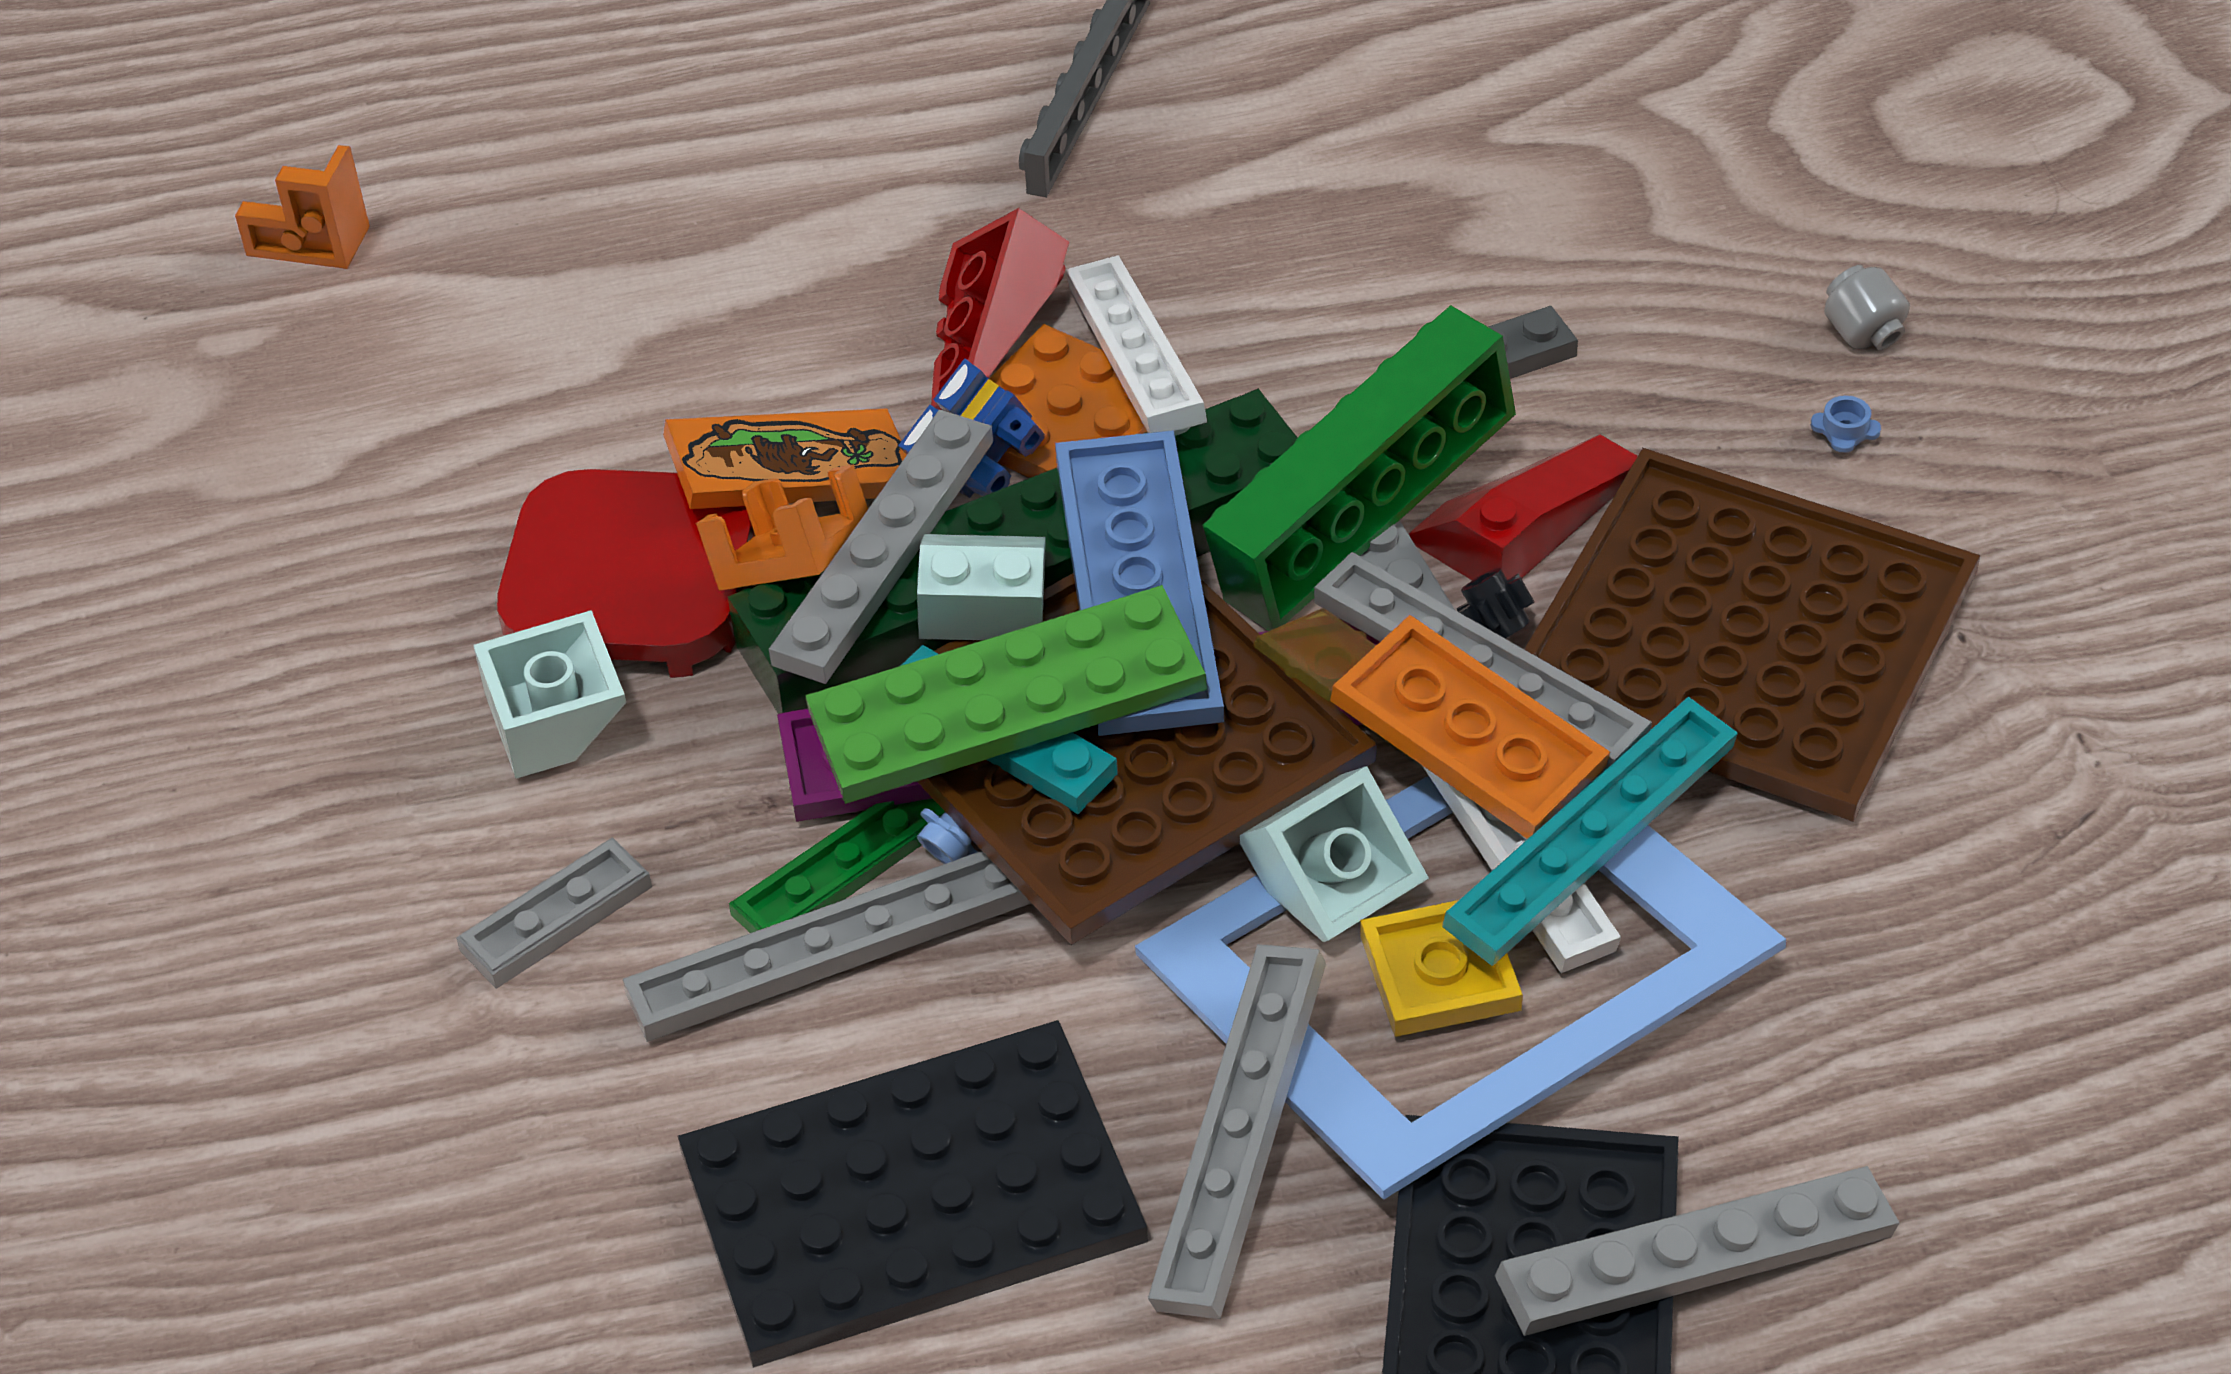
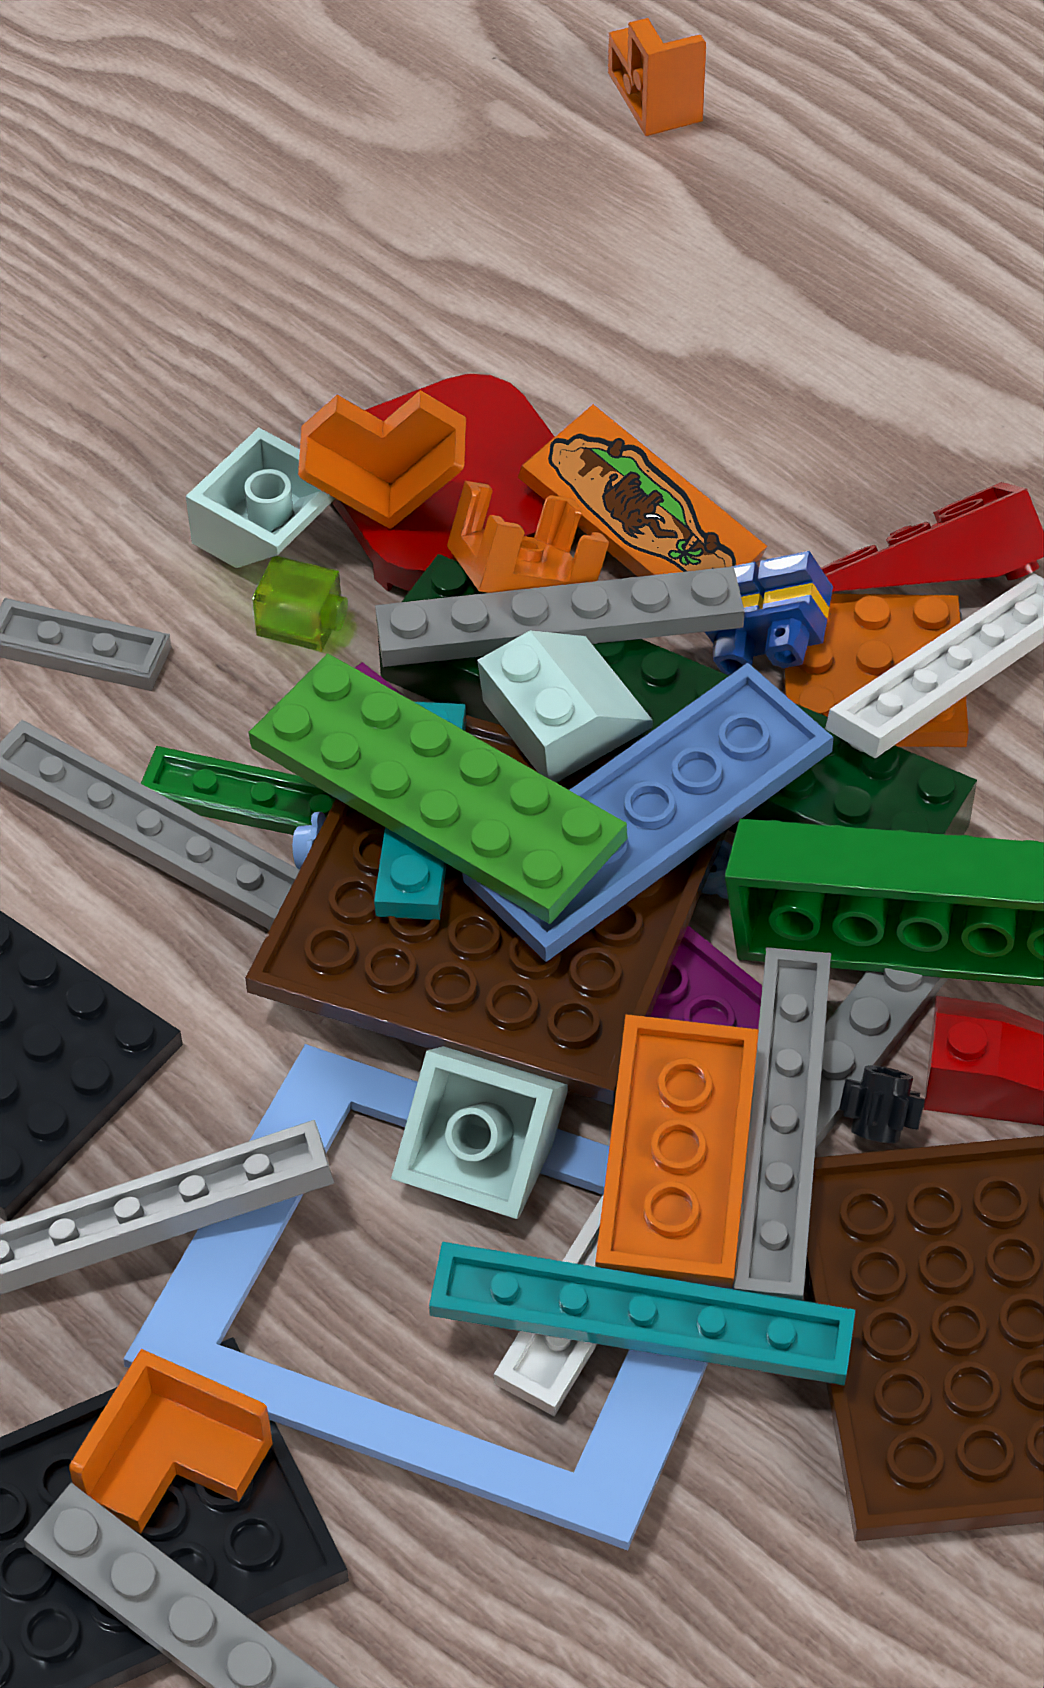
camera: 55 degrees right, 5 degrees up
clear yellow piece [1253,608,1376,702] -> none
yellow plate [1360,900,1523,1037] -> none
none -> orange panel [69,1349,273,1533]
none -> clear neon green brick [252,556,348,652]
none -> orange panel [298,390,466,529]

